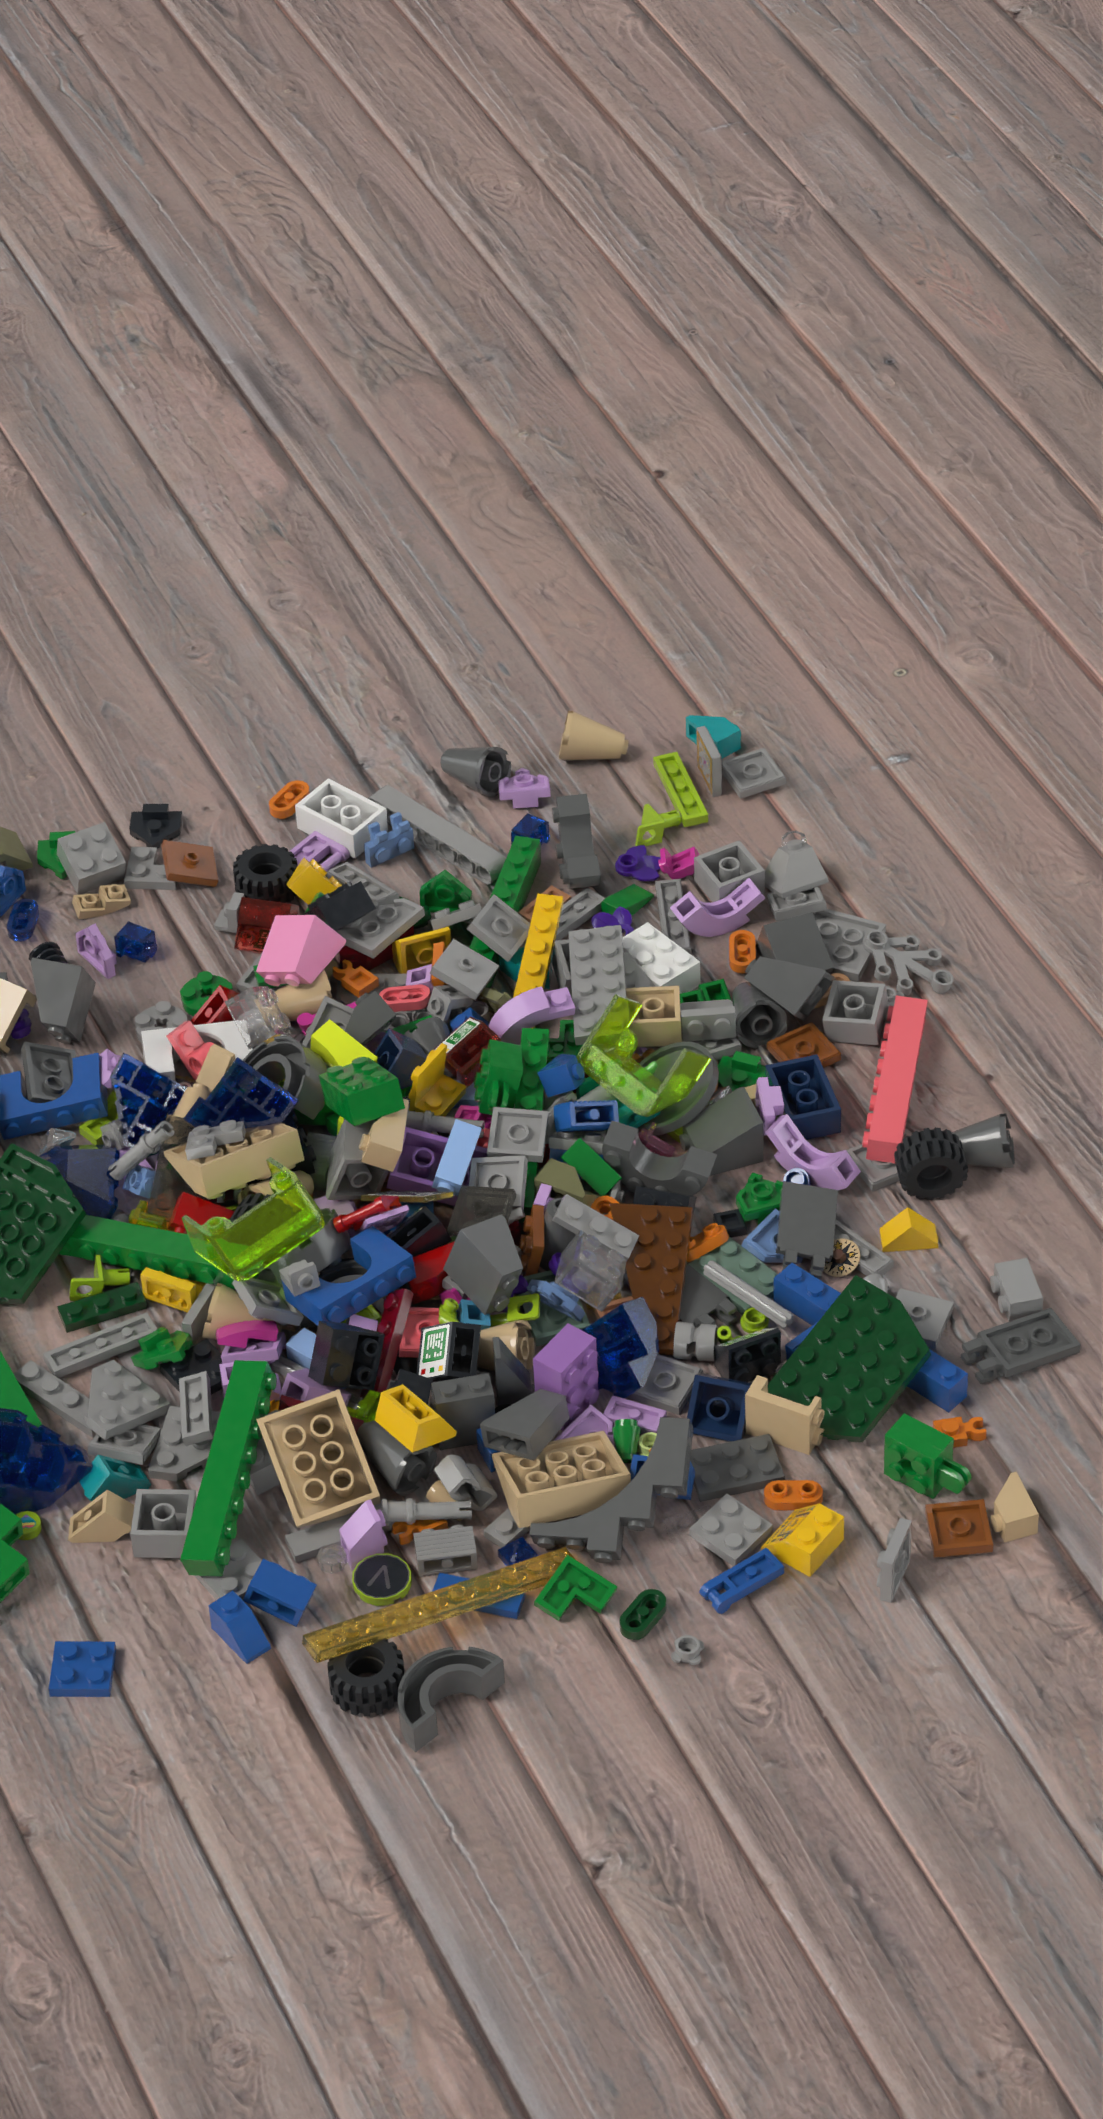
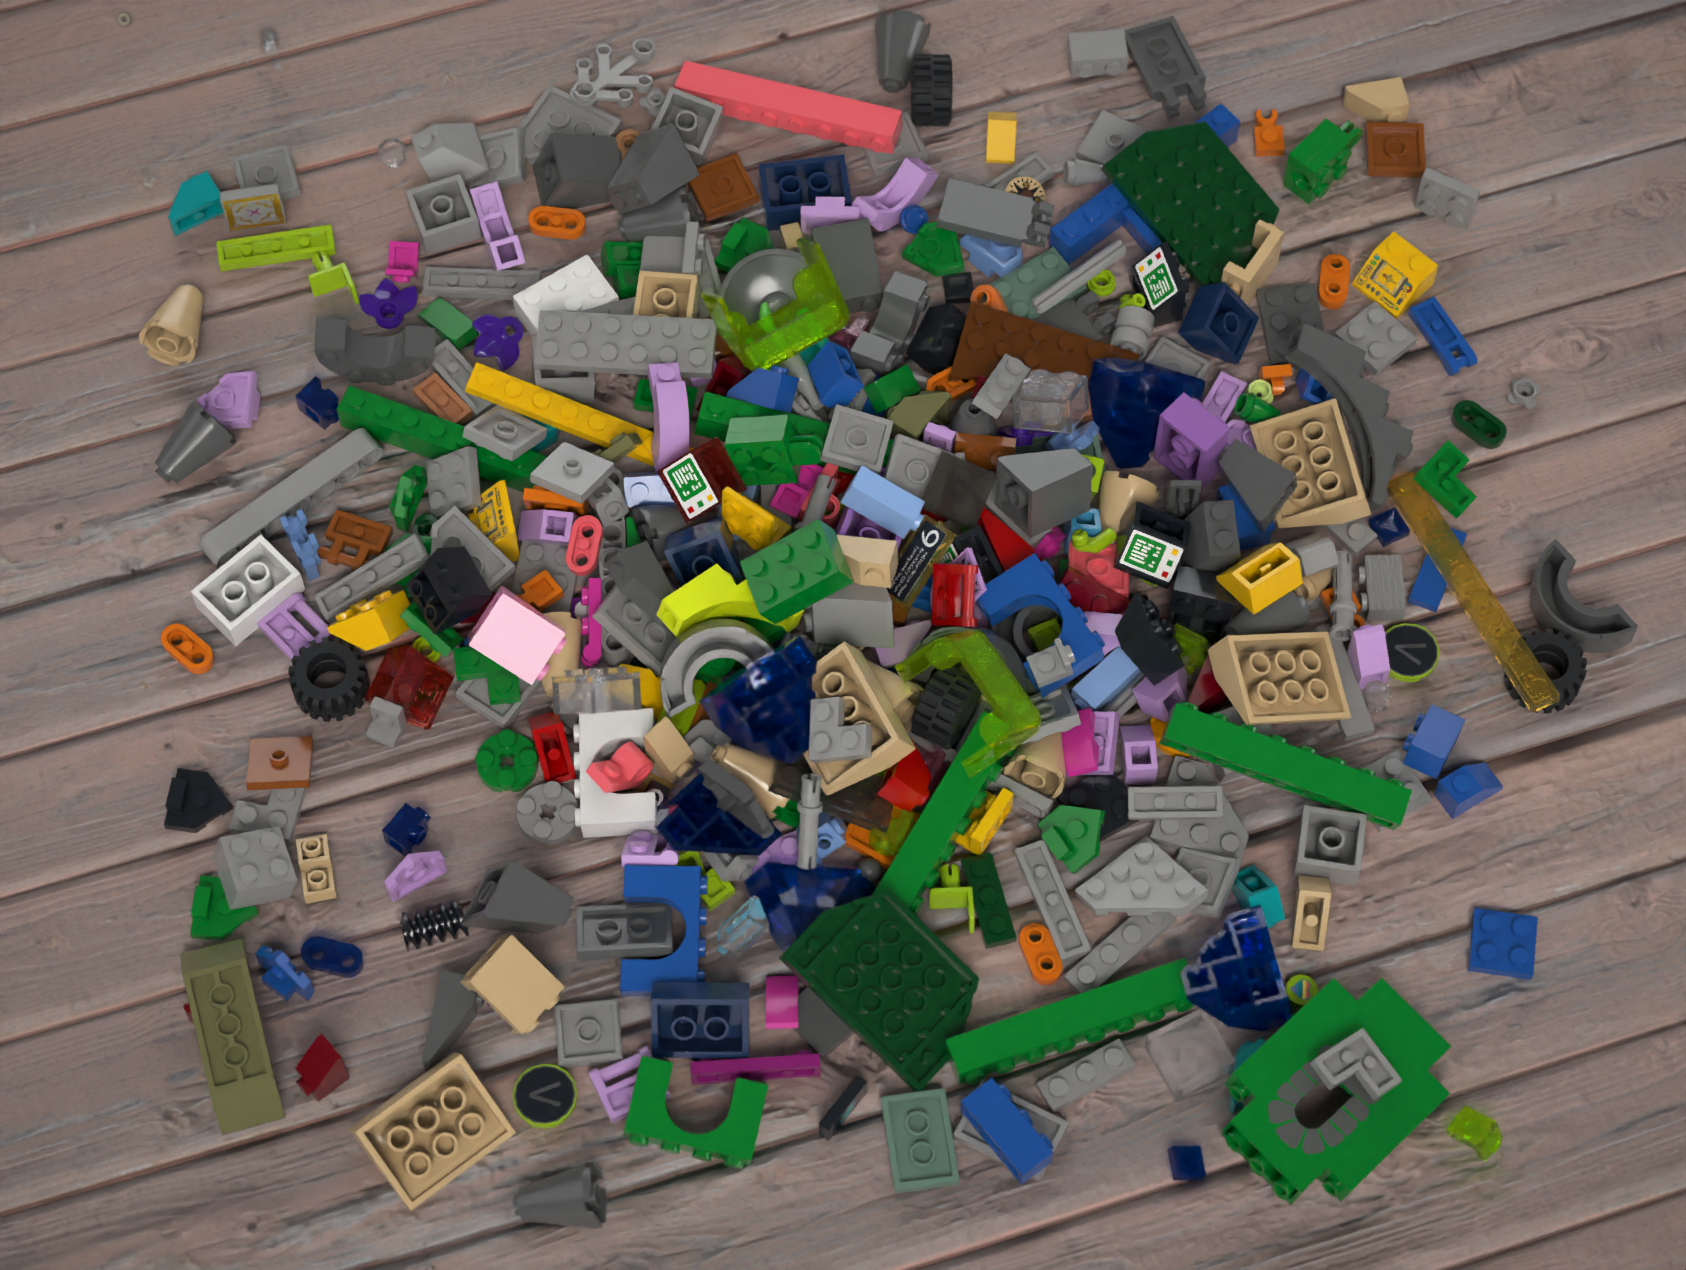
camera: 85 degrees left, 20 degrees up
none -> dark orange plate [318,509,393,571]
none -> dark grey container [698,758,774,838]
none -> orange plate [1019,923,1062,986]

